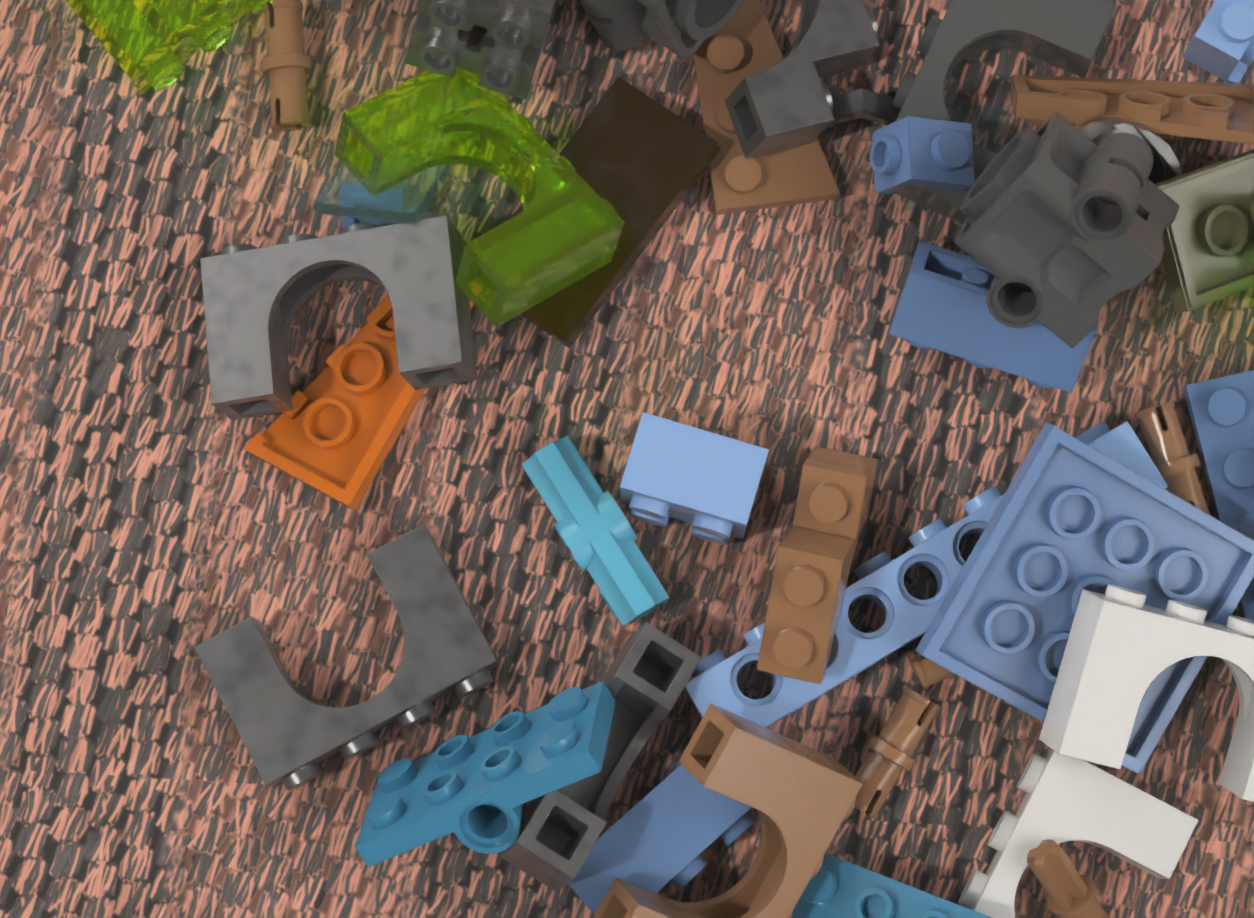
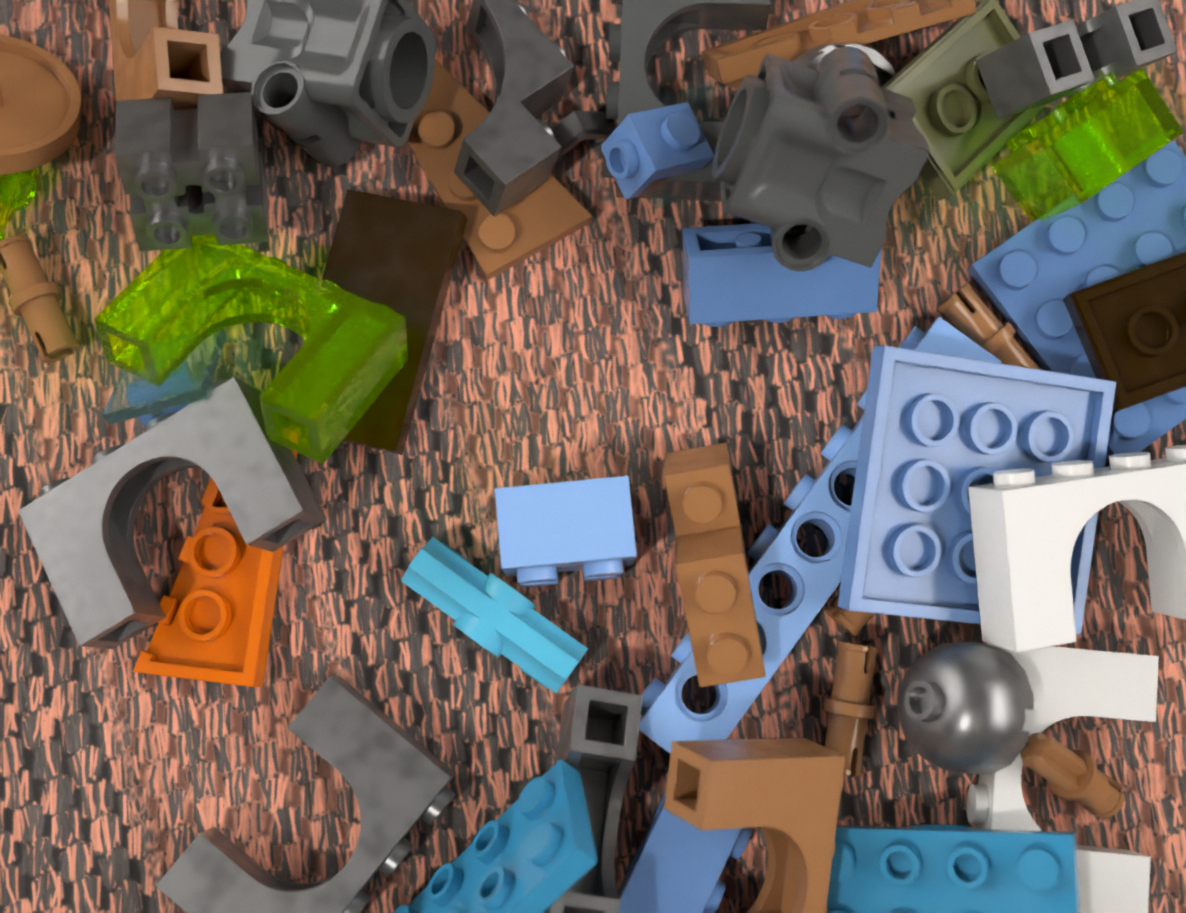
camera: 30 degrees left, 0 degrees up
none -> flat silver cylinder [898,642,1034,775]

